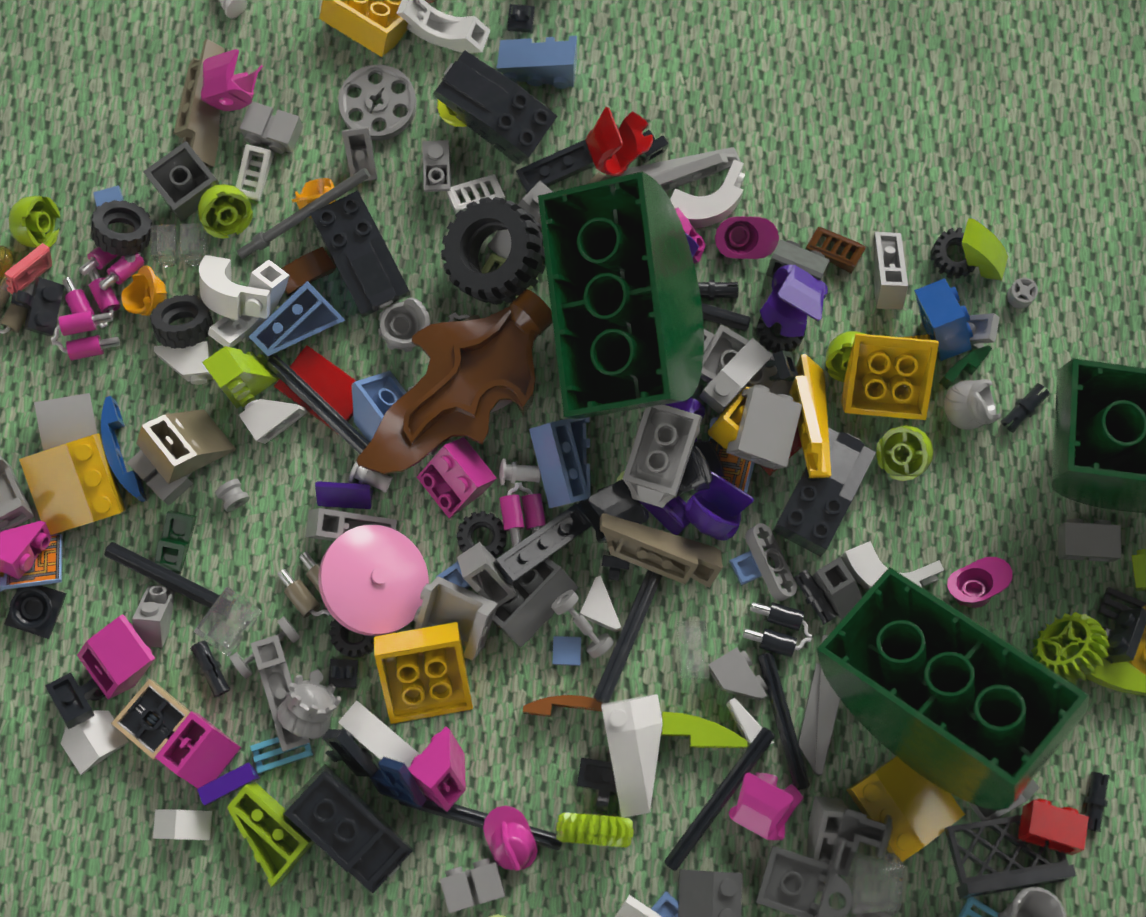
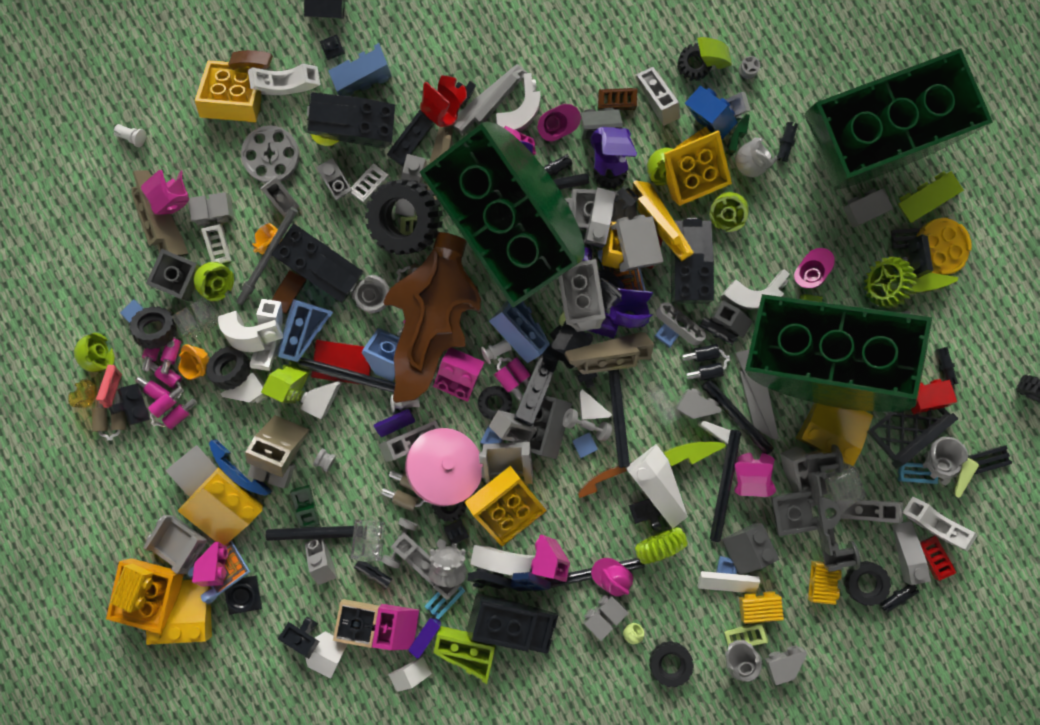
camera: 30 degrees left, 10 degrees up
dark pink slope [77,614,155,699] -> none

